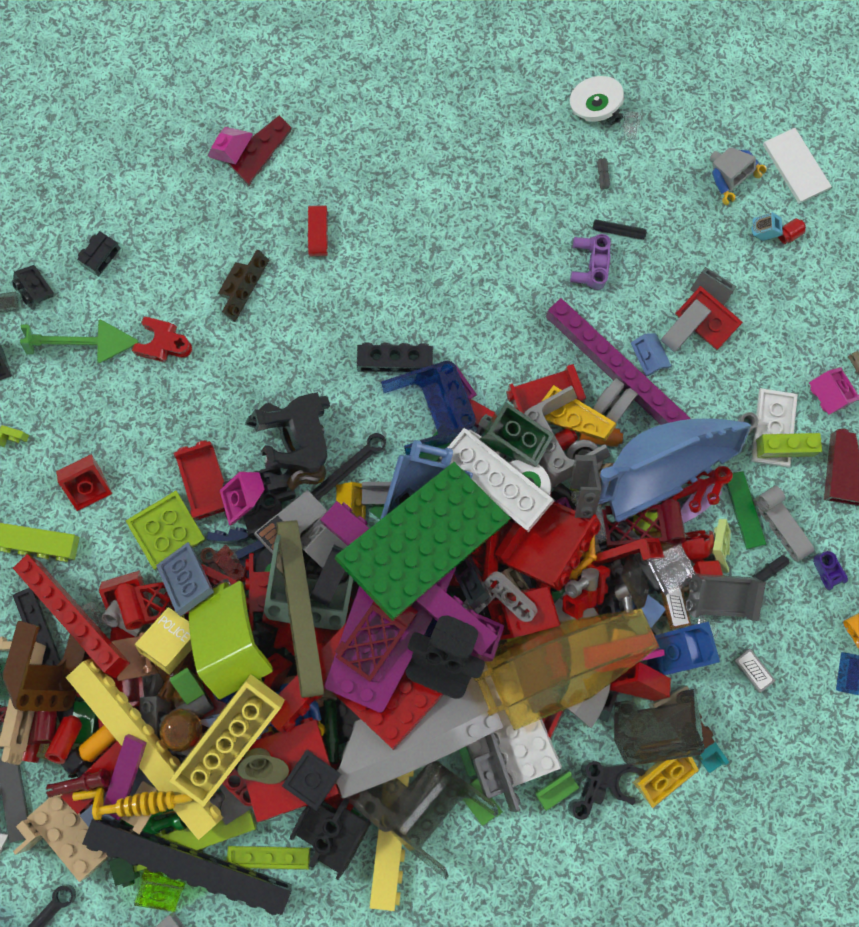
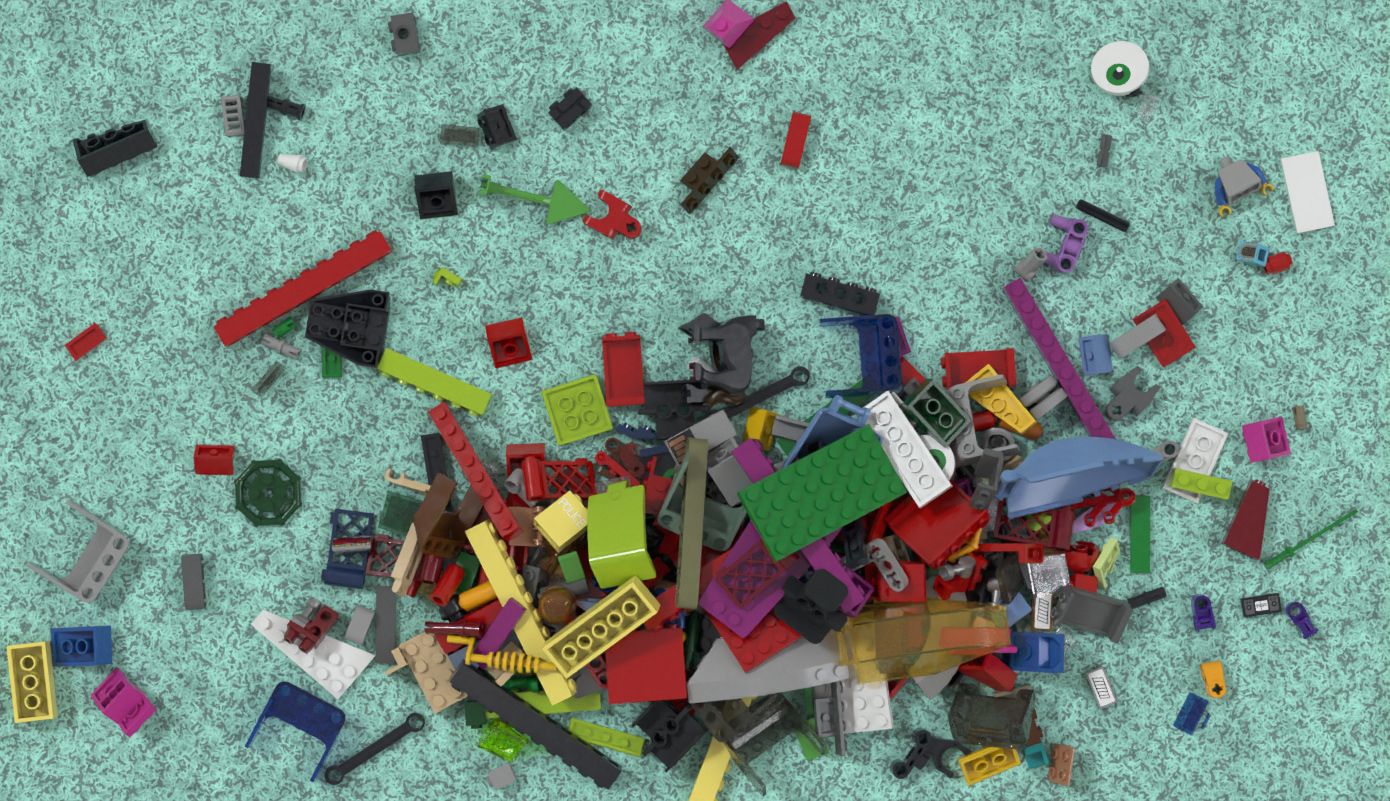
camera: 20 degrees right, 10 degrees up
sand blue plate [156,542,214,617] -> none
dark pink slope [220,472,265,525] -> none
olive piece [237,748,289,784] -> none
black tile [282,749,342,811] -> none
black beam [310,544,345,606] -> none
bright green panel [534,770,579,811] -> none
light grey beam [753,485,814,562] -> none
none -> light grey piece [1013,247,1048,282]
none -> nougat hinge [1048,743,1075,786]
none -> dark grey piece [1105,366,1160,421]

